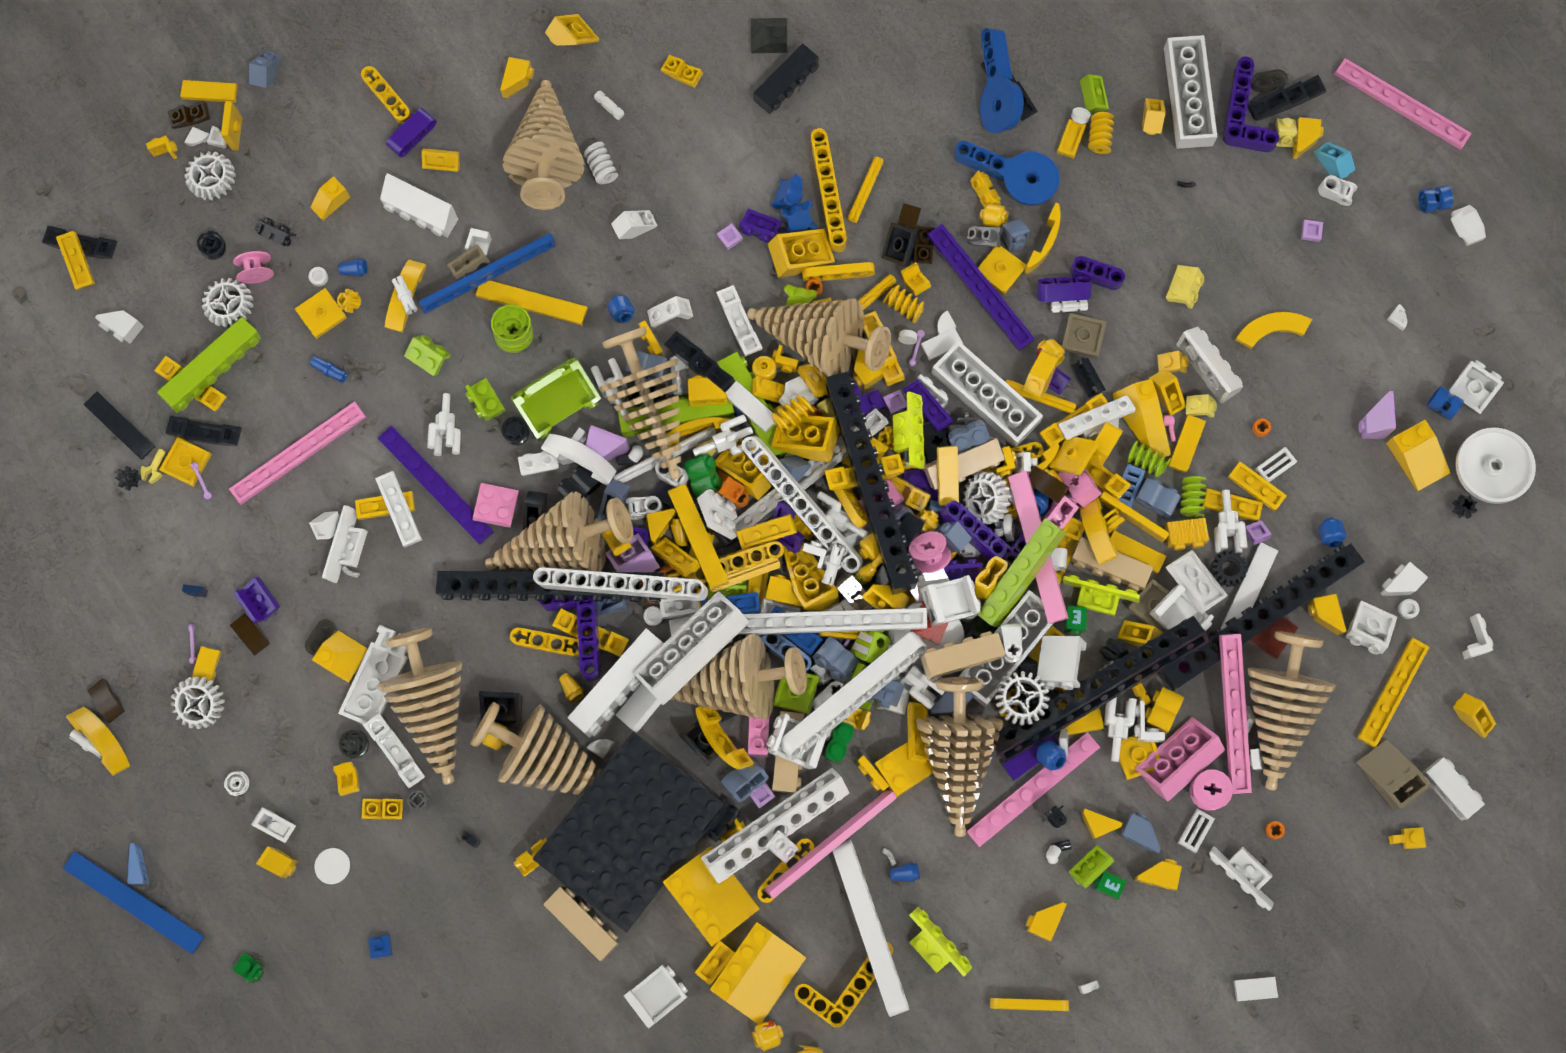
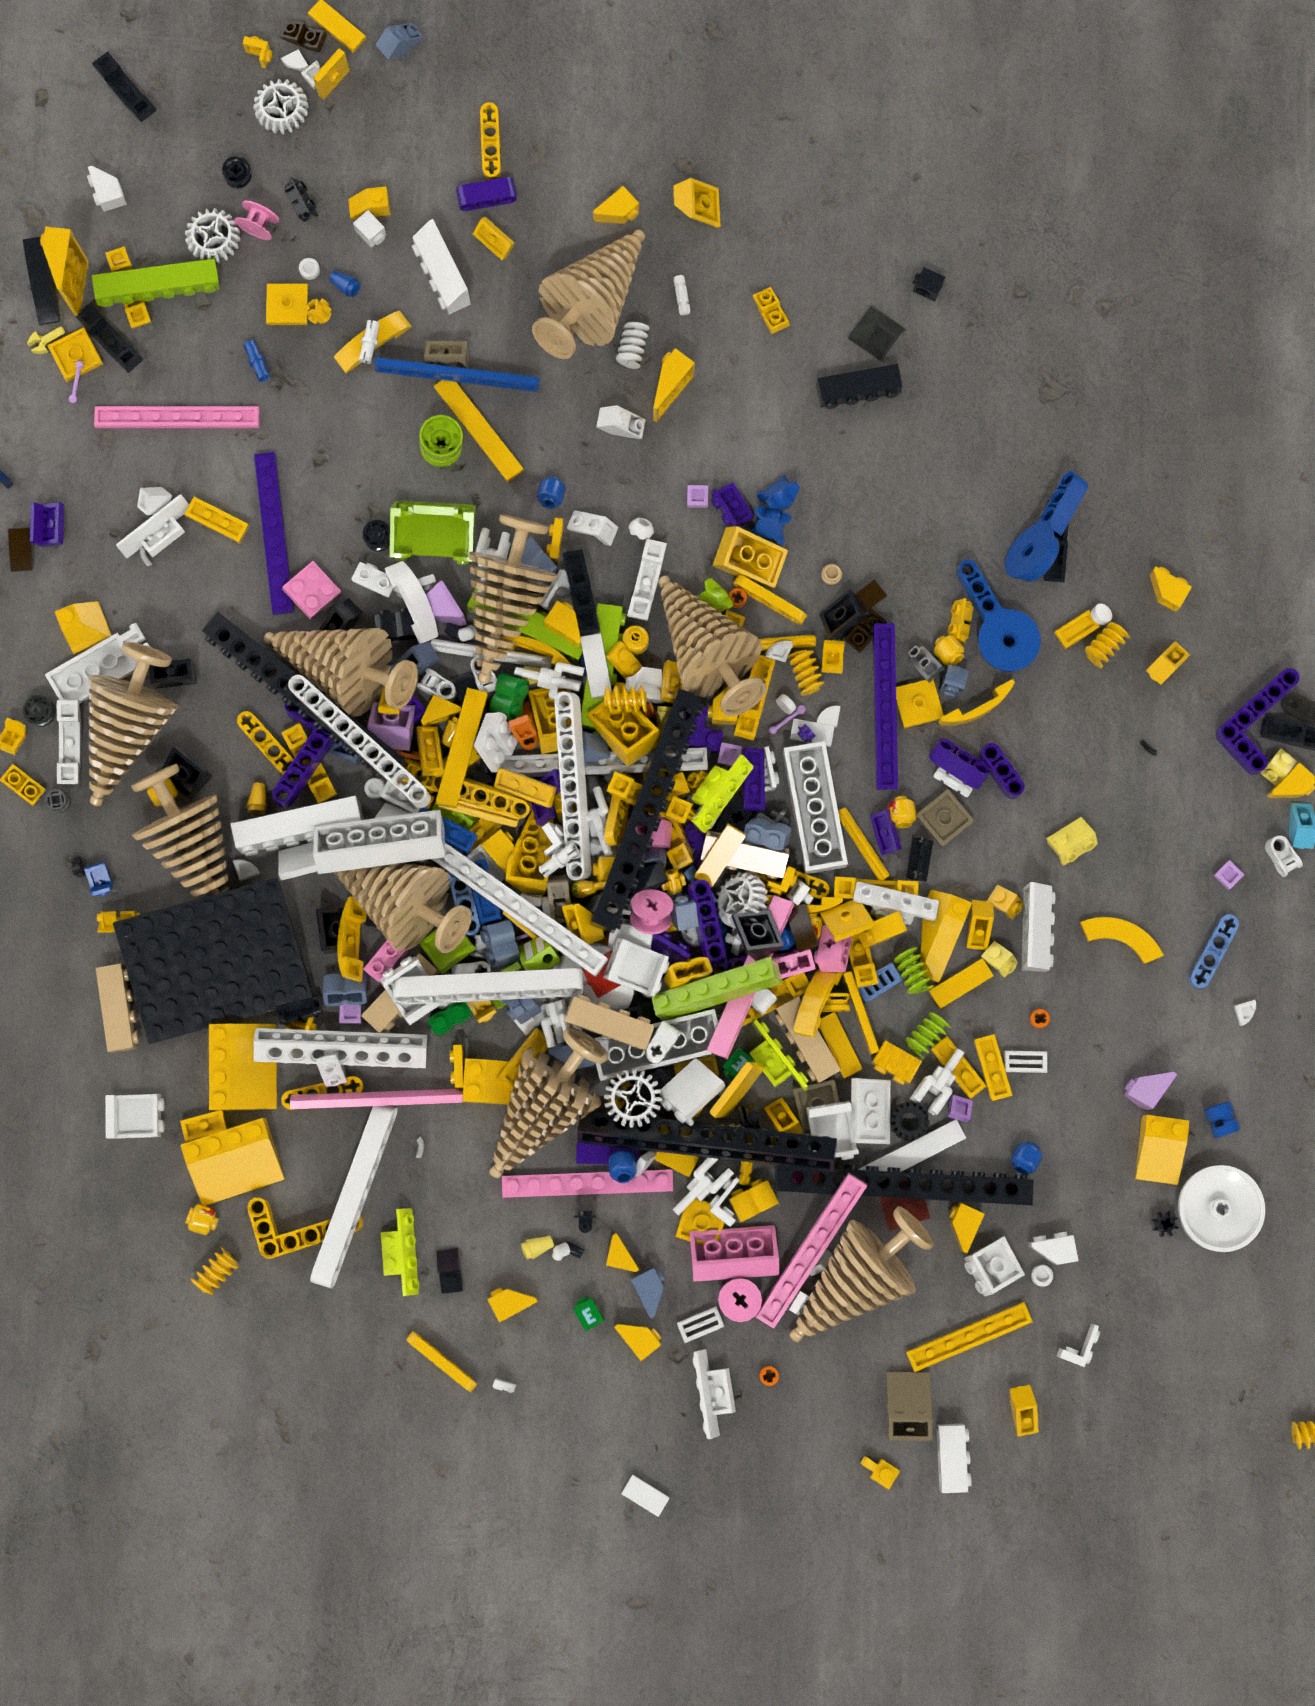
camera: 30 degrees right, 5 degrees up
yellow plate [56,231,95,290] -> none
black gear [115,466,141,491] -> none
clear smoke plate [305,619,337,656] -> none
white tile [375,471,422,548] -> none
lime bracket [404,335,451,376] -> none
white plant [427,393,461,456] -> none
white panel [465,228,492,256] -> none
lime bracket [465,378,506,422] -> none
yellow bracket [772,345,798,373] -> none
yellow beam [811,128,847,253] -> none
yellow axle [848,156,883,223] -> none
blue cone [890,862,920,882] -> none
yellow slope [1023,350,1059,397] -> none
lime bracket [1068,845,1114,889] -> none
lime slope [1080,74,1109,113] -> none
sand blue brick [1134,478,1181,519] -> none
bright pink hand [1163,415,1176,442] -> none
white brick [1164,35,1217,149] -> none
white plate [1449,360,1504,414] -> none
none -> yellow slope [40,226,89,317]
none -> bracket [84,861,113,897]
none -> black brick [149,658,197,689]
none -> white brick [353,210,386,248]
none -> black slope [436,1248,464,1294]
none -> light yellow cone [521,1235,554,1260]
none -> white plate [628,518,654,540]
none -> yellow slope [653,348,695,422]
none -> yellow tile [709,1062,765,1118]
none -> black slope [731,910,784,961]
none -> white tile [765,641,793,662]
none -> dark purple plate [797,724,816,743]
none -> tan plate [821,564,842,585]
none -> yellow slope [1150,566,1192,612]
none -> medium blue beam [1189,914,1239,989]

